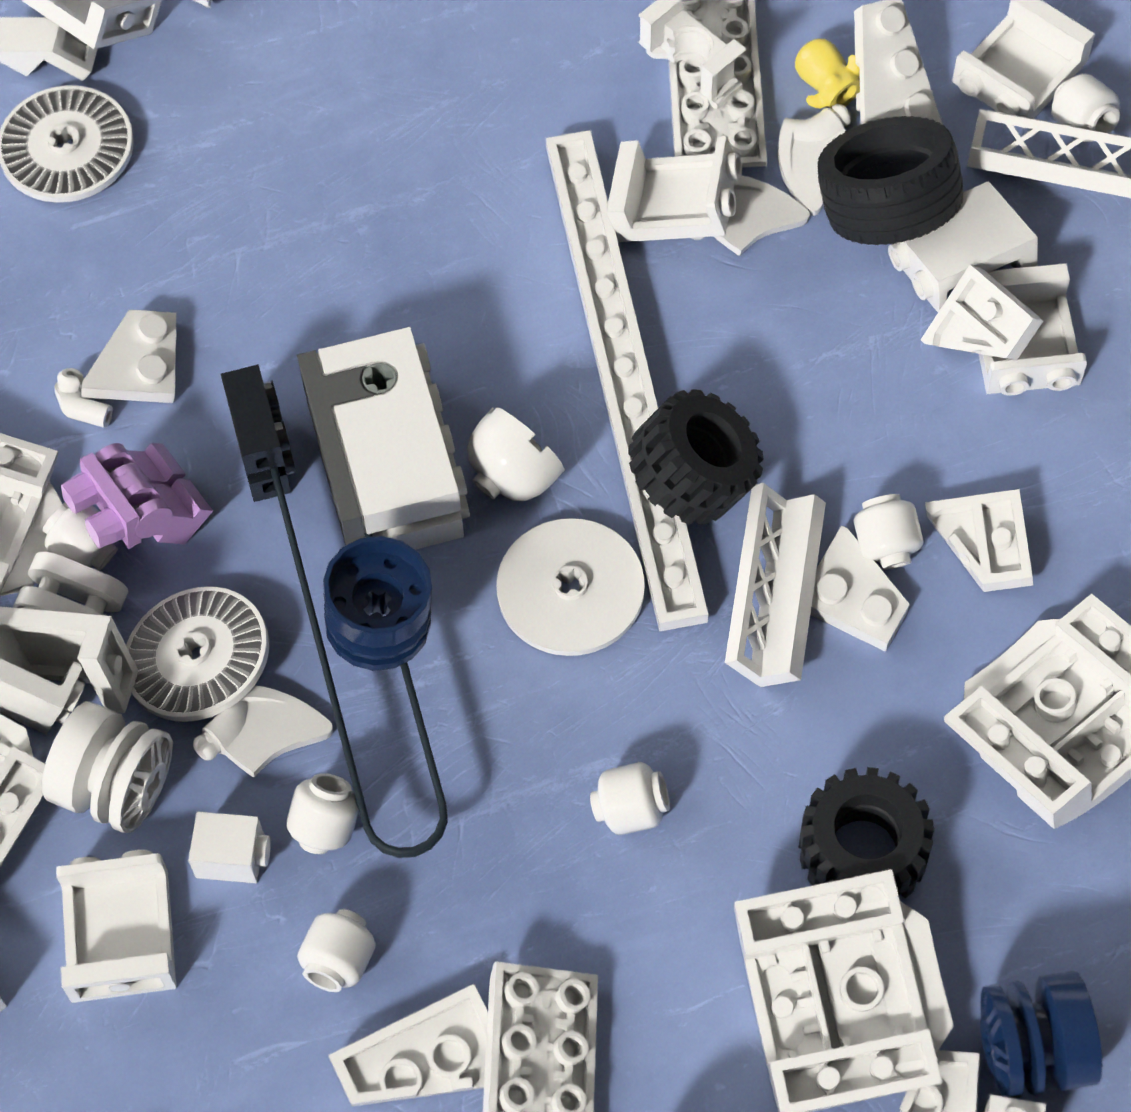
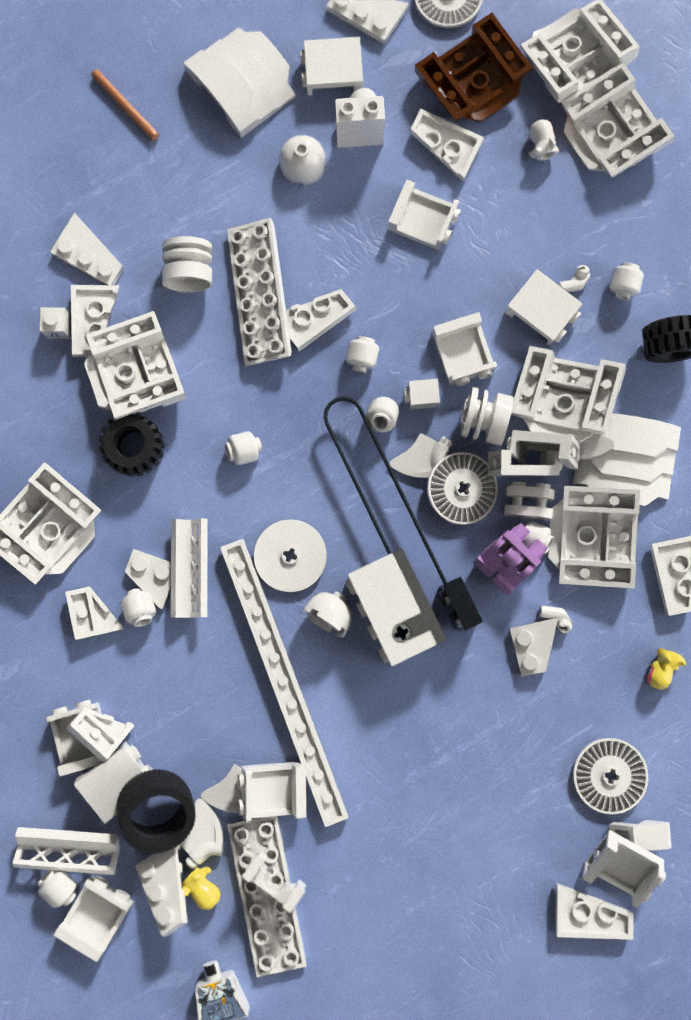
camera: 170 degrees right, 20 degrees up
dark blue wheel [323,536,432,671] -> none
black tyre [628,389,764,525] -> none
dark blue wheel [980,971,1103,1099] -> none

